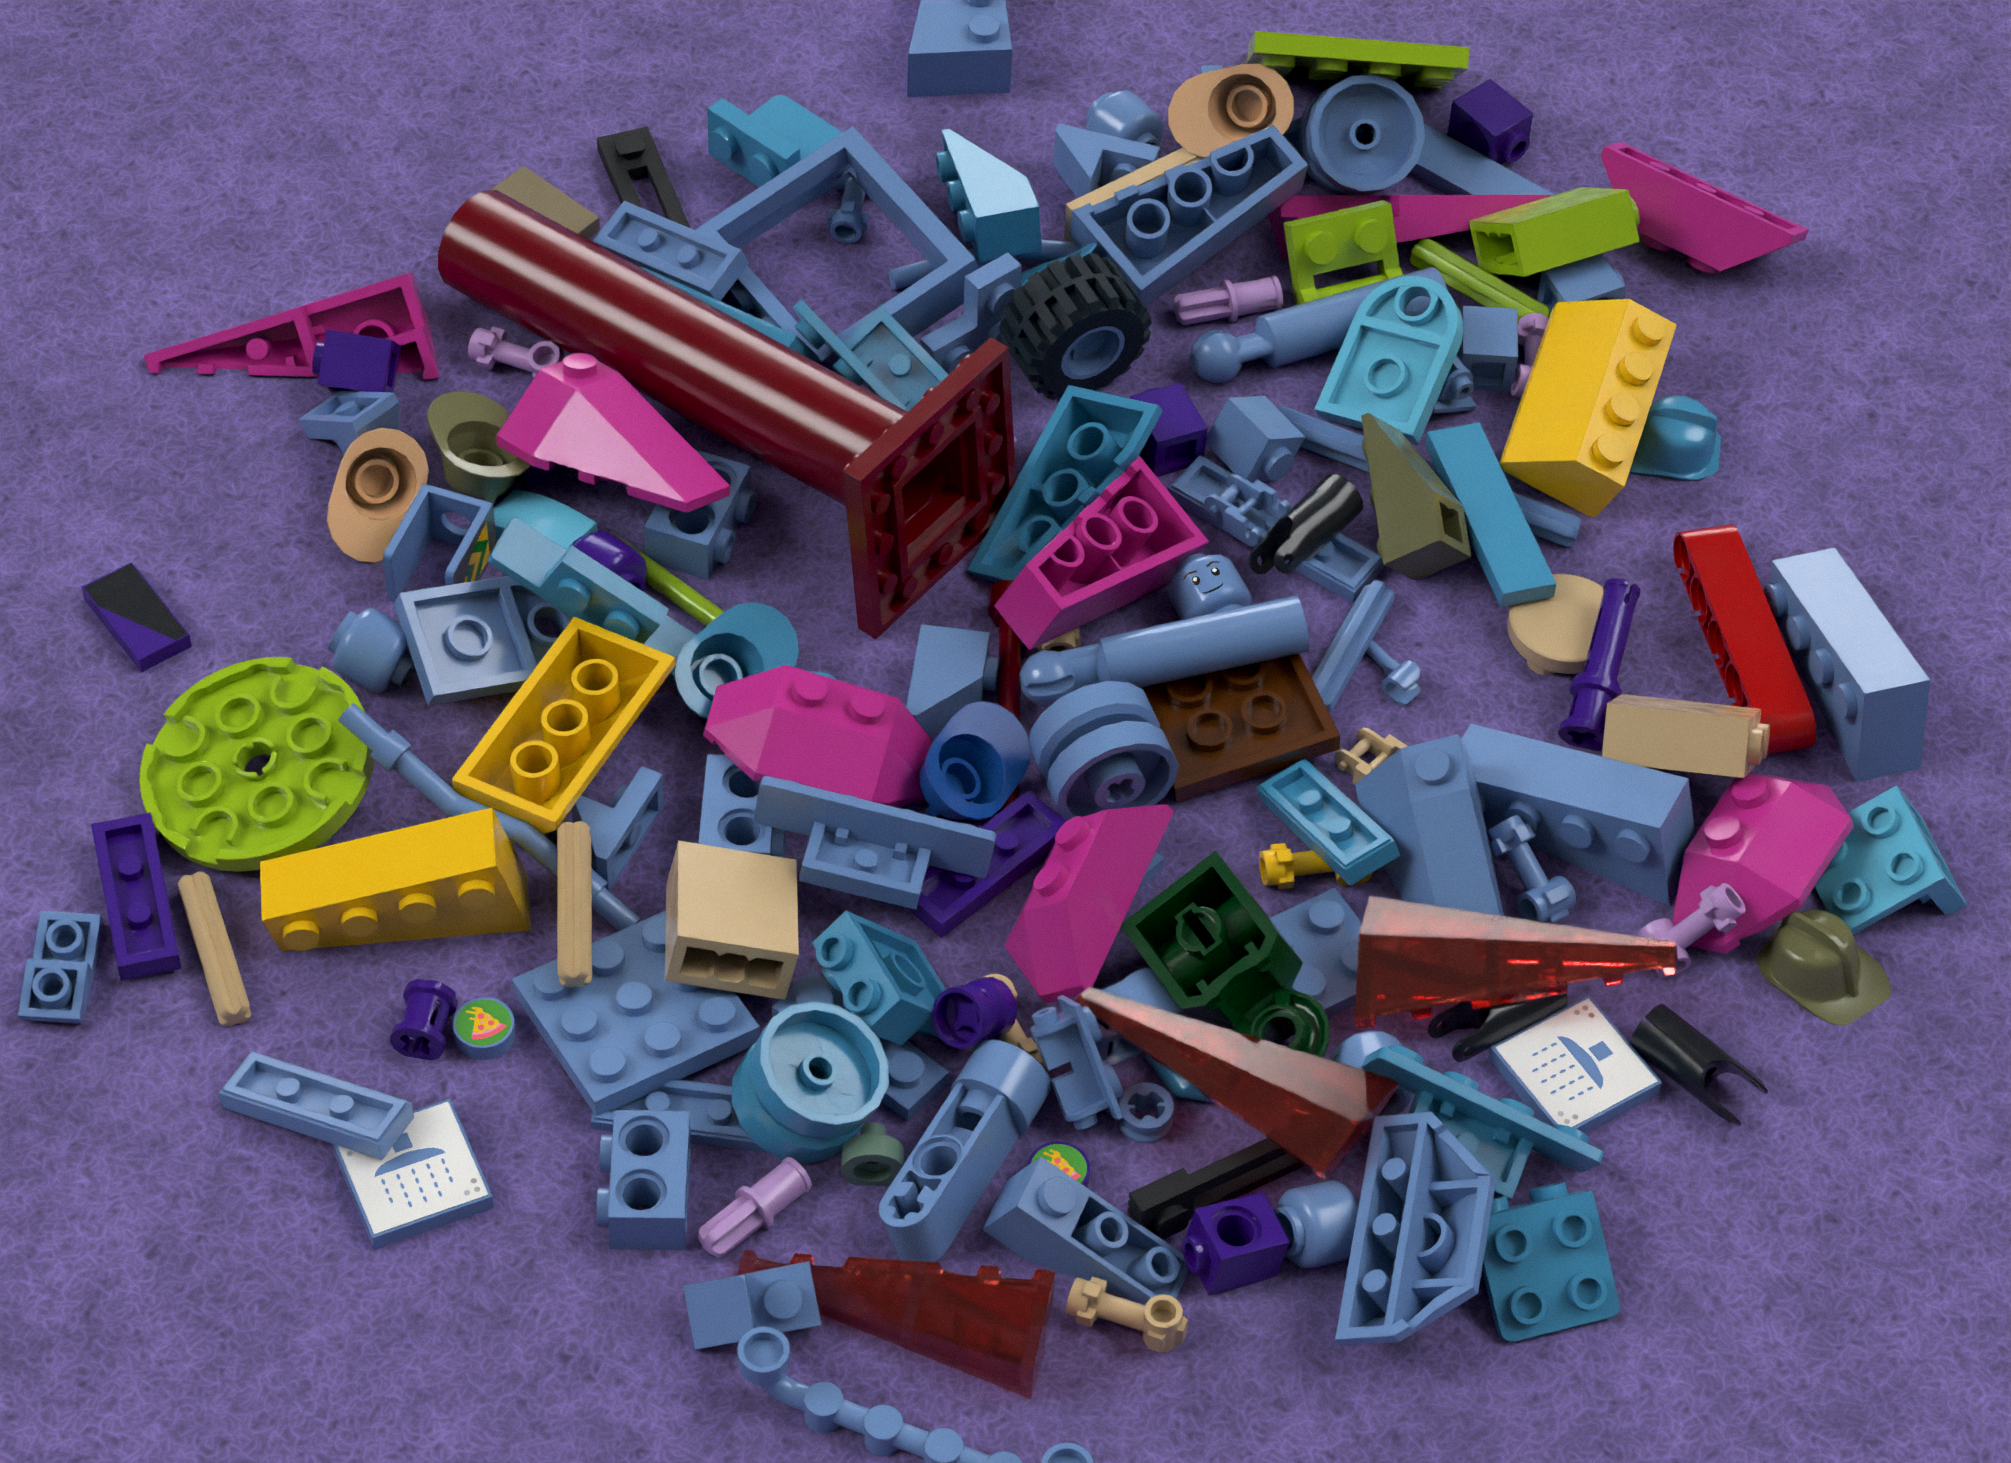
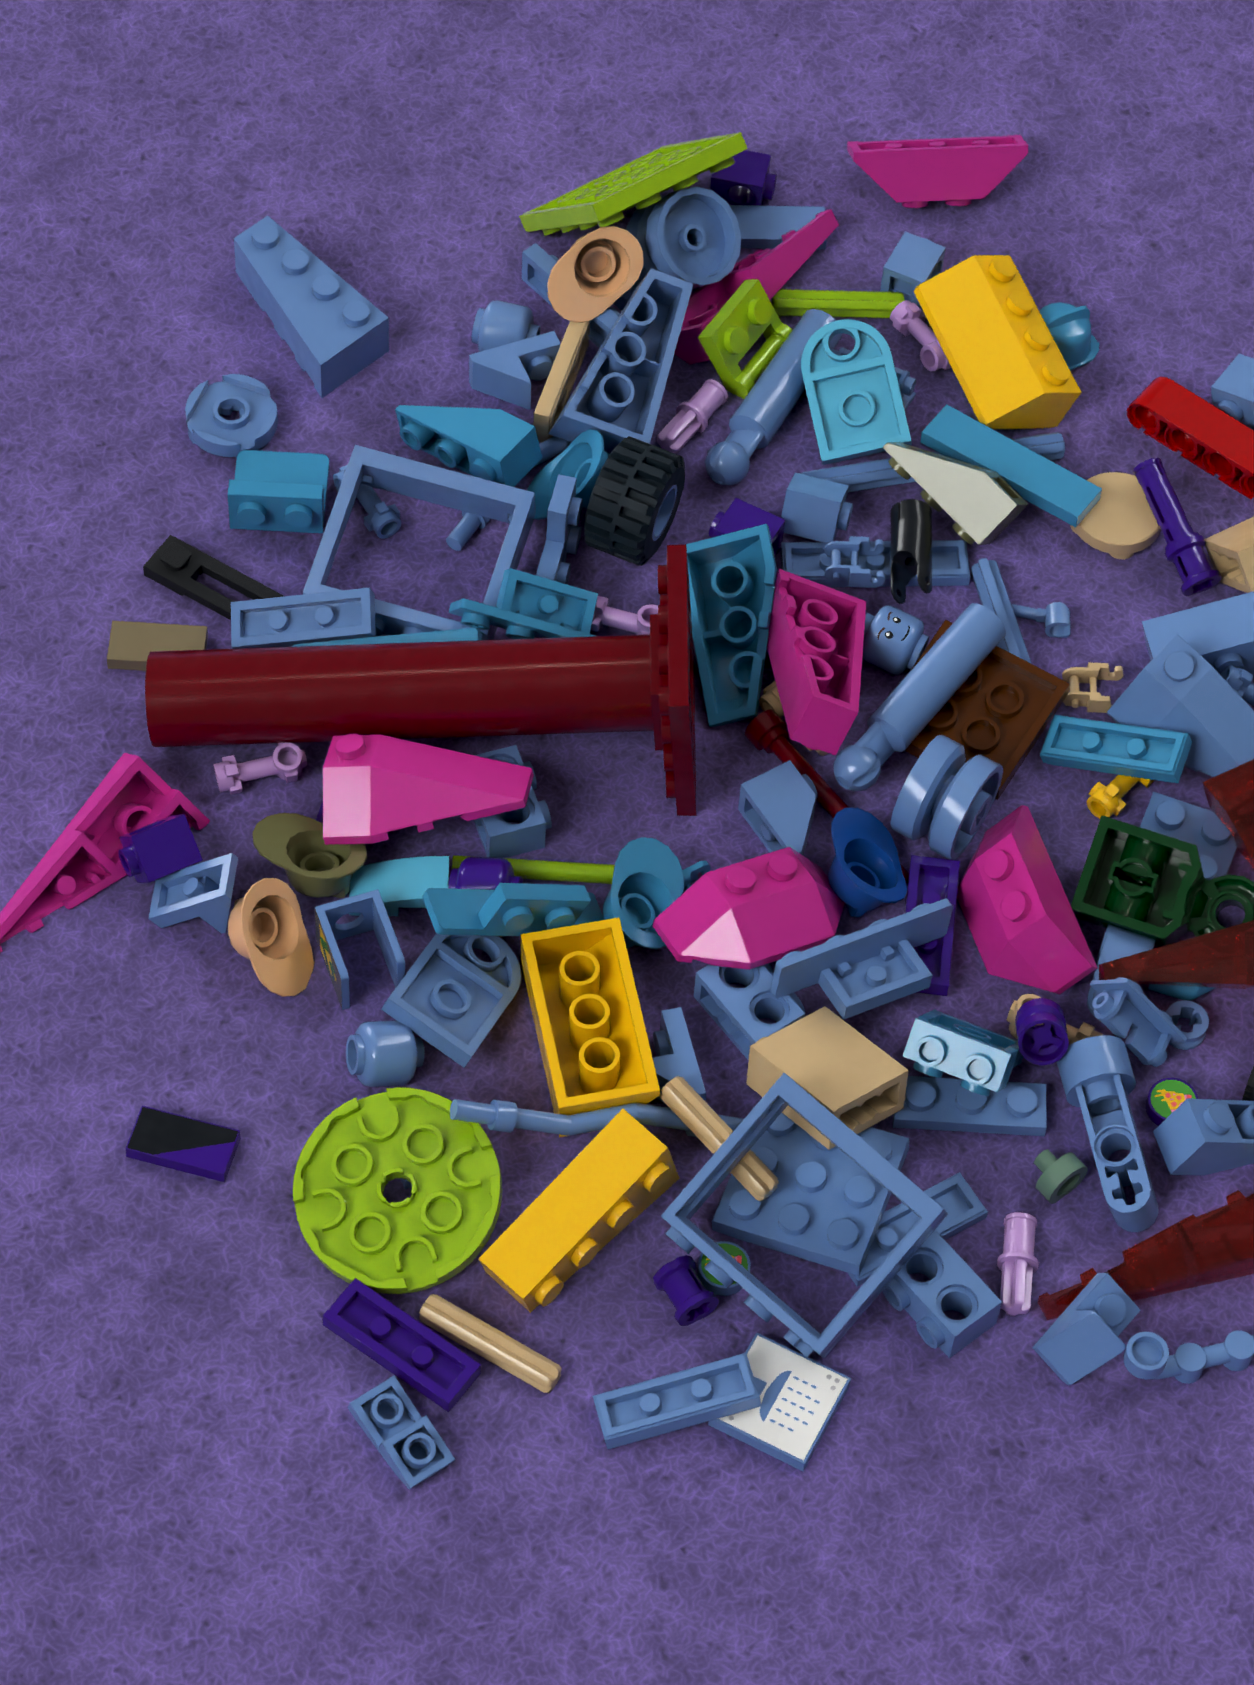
camera: 40 degrees left, 5 degrees up
dark azure wheel [732,1001,889,1164] -> none
medium blue brick [1457,306,1518,391] -> none
lime brick [1469,187,1640,277] -> none
none -> medium blue plate [185,374,278,458]
none -> medium blue window [661,1073,948,1358]

